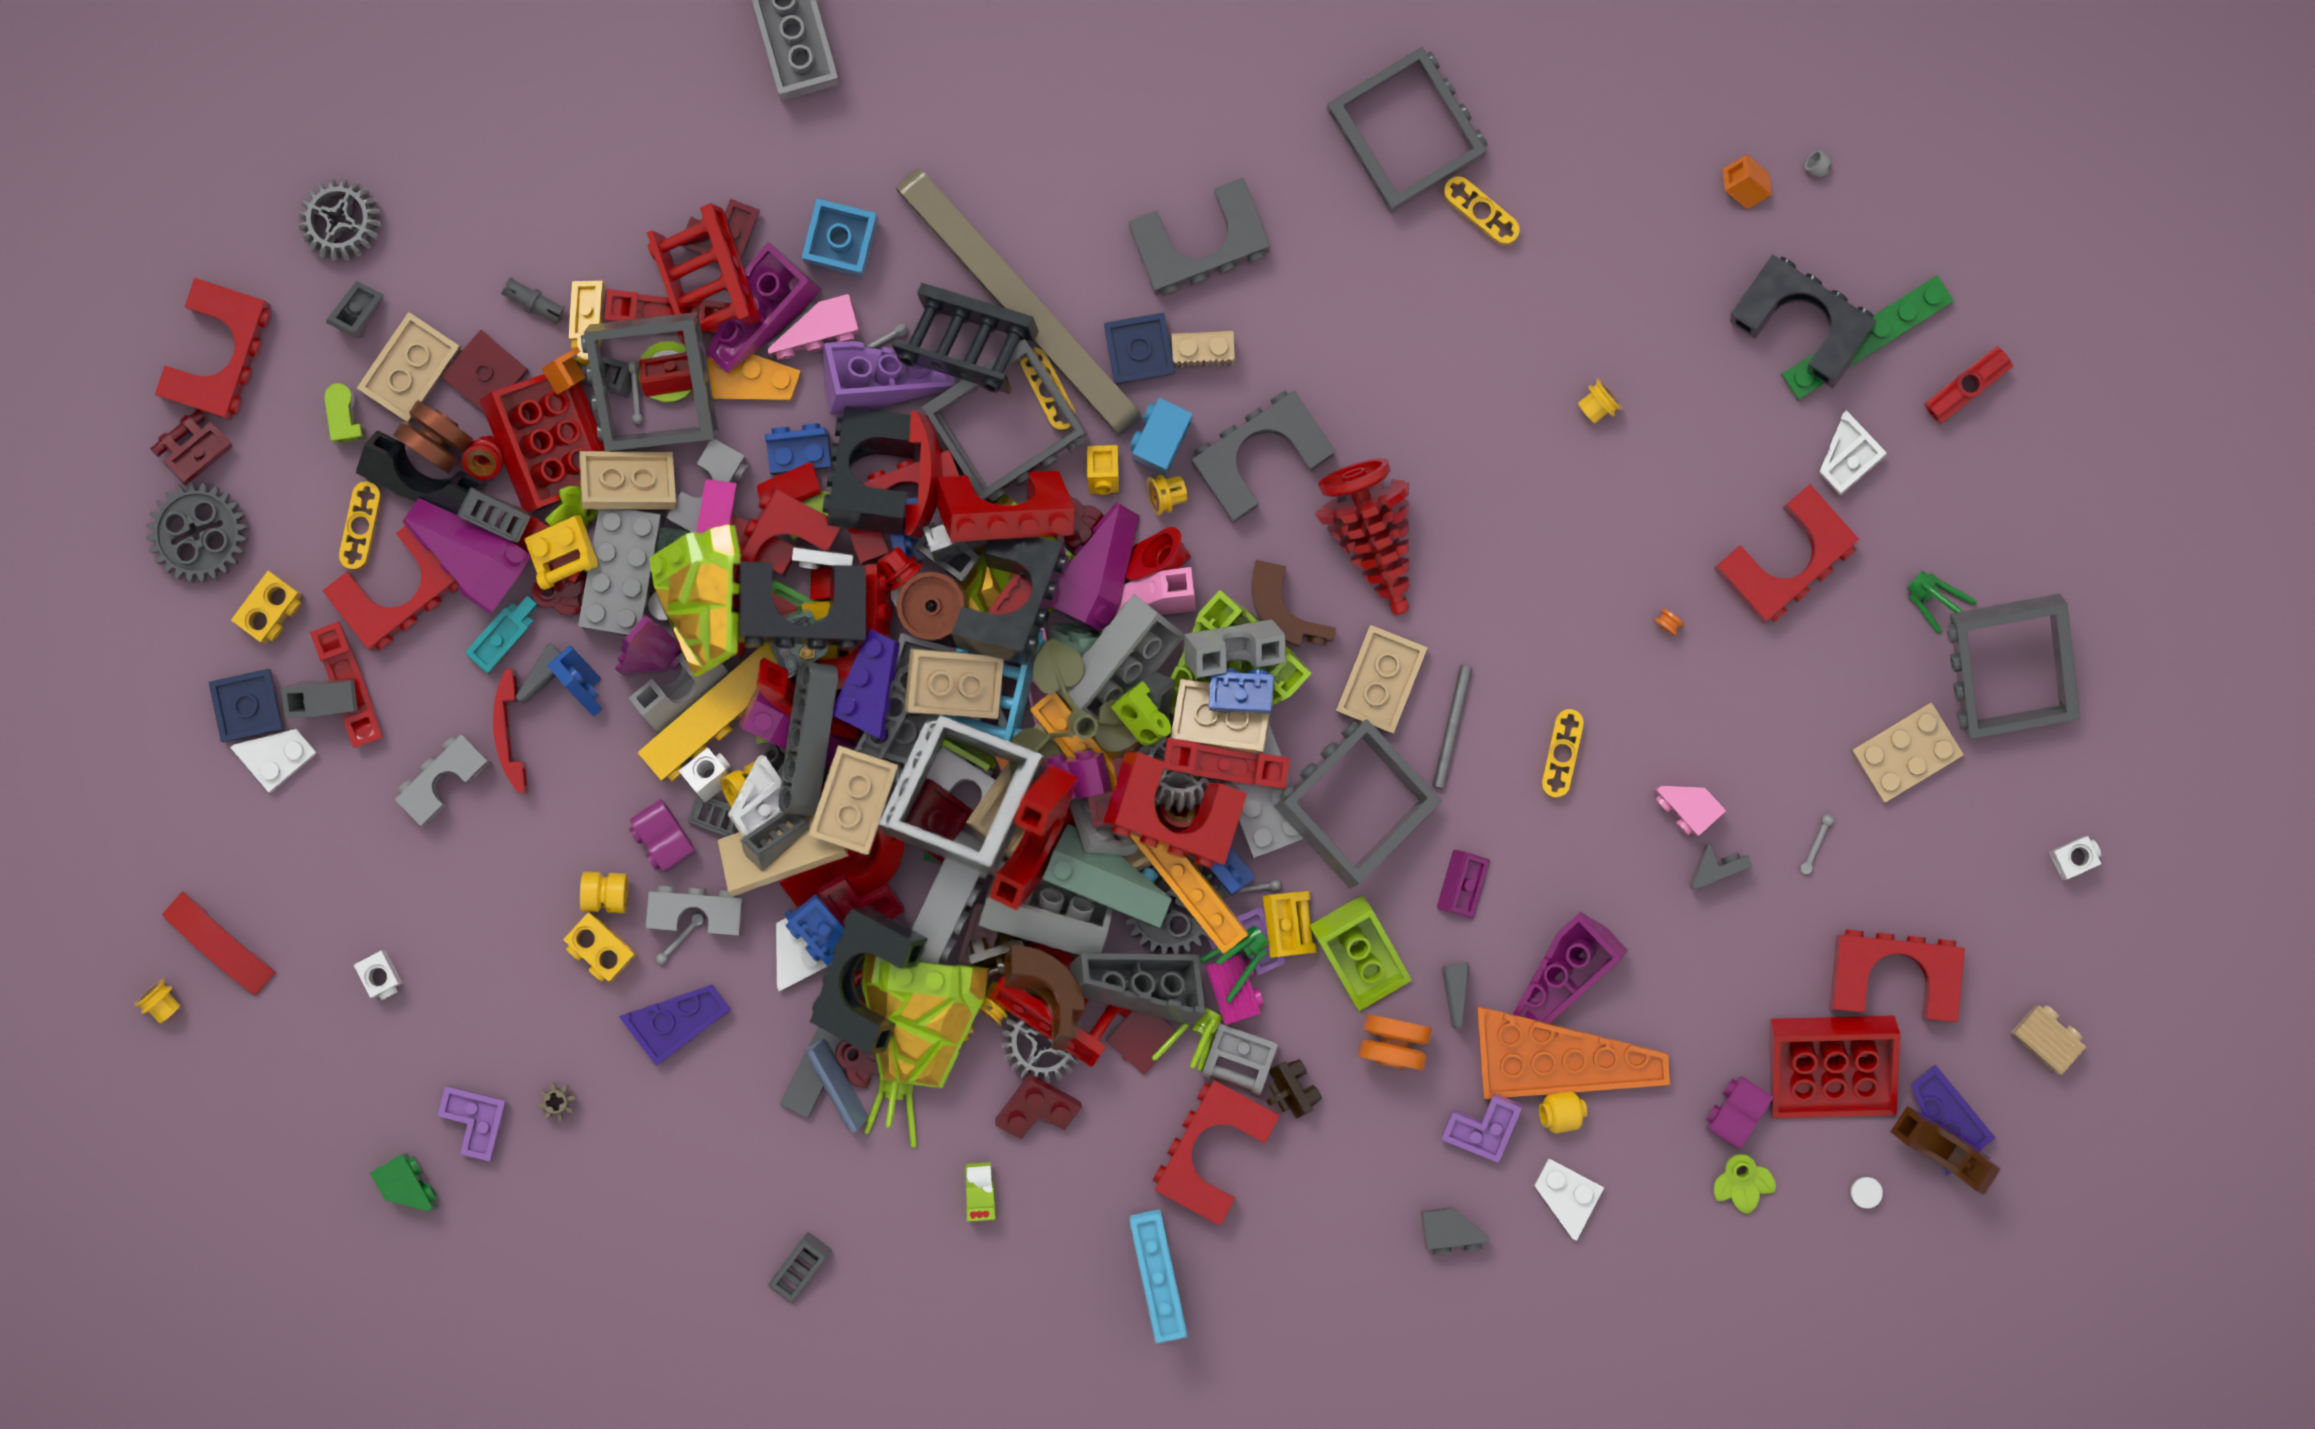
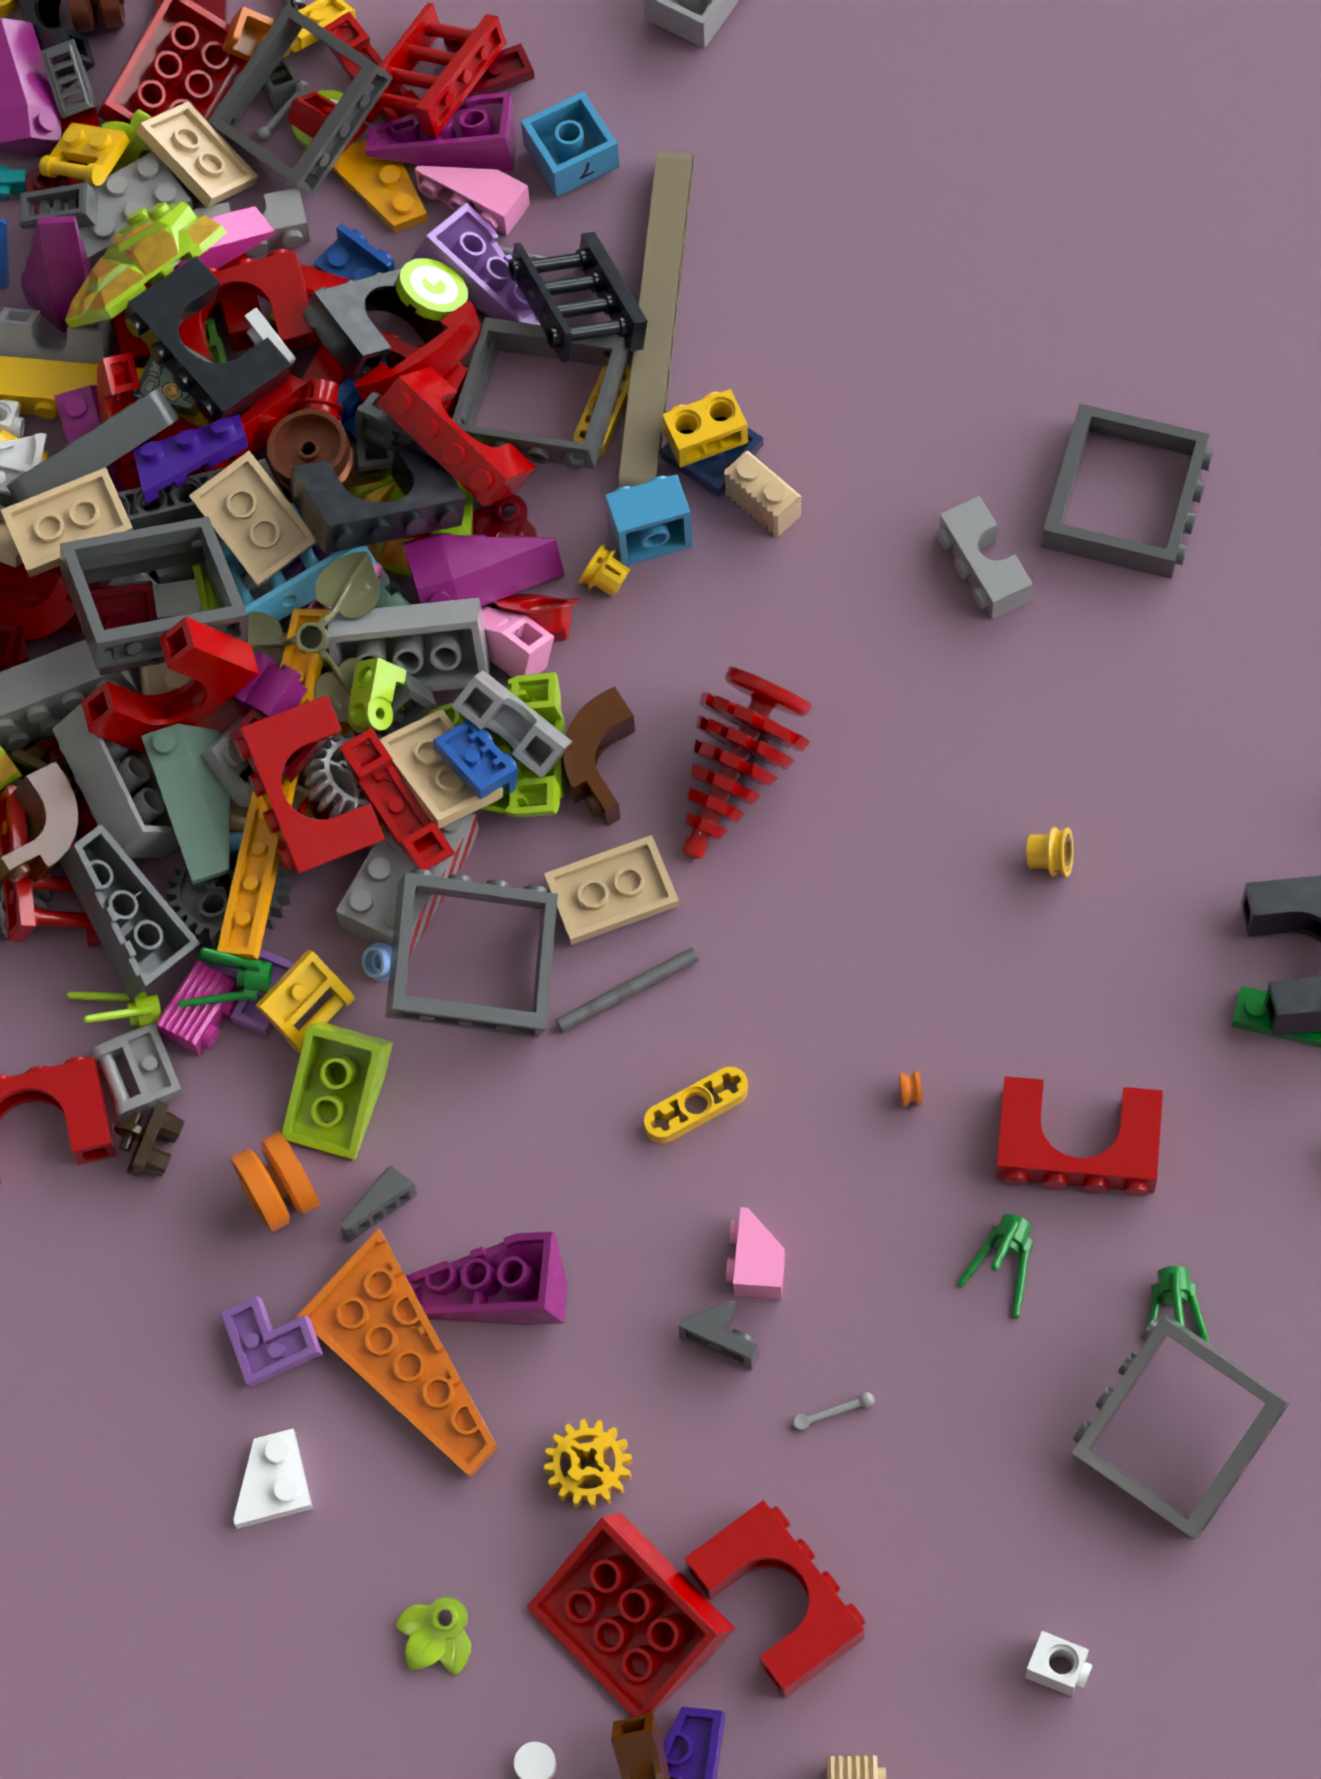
camera: 50 degrees right, 20 degrees down
red piece [462,435,504,480] -> none
yellow bracket [1087,445,1119,495] -> none
dark red piece [1106,1011,1176,1075] -> none
dark grey arch [1128,178,1270,296] -> none
dark grey arch [1192,390,1336,523] -> none
blue bracket [1208,847,1255,897] -> none
light grey hinge [1217,880,1282,898] -> none
dark grey slope [1421,1207,1489,1255] -> none
magenta slope [1437,850,1490,919] -> none
yellow beam [1444,176,1520,245] -> none
yellow head [1539,1091,1587,1134] -> none
magenta brick [1705,1076,1774,1149] -> none
white wing [1819,410,1887,496] -> none
tan plate [1851,702,1964,803] -> none
none -> dark grey slope [19,182,98,229]
none -> light blue plate [362,942,392,981]
none -> tile [396,258,468,321]
none -> yellow gear [544,1419,633,1510]
none -> yellow brick [662,389,748,468]
none -> light grey arch [936,496,1033,619]
none -> green plant [957,1214,1034,1319]

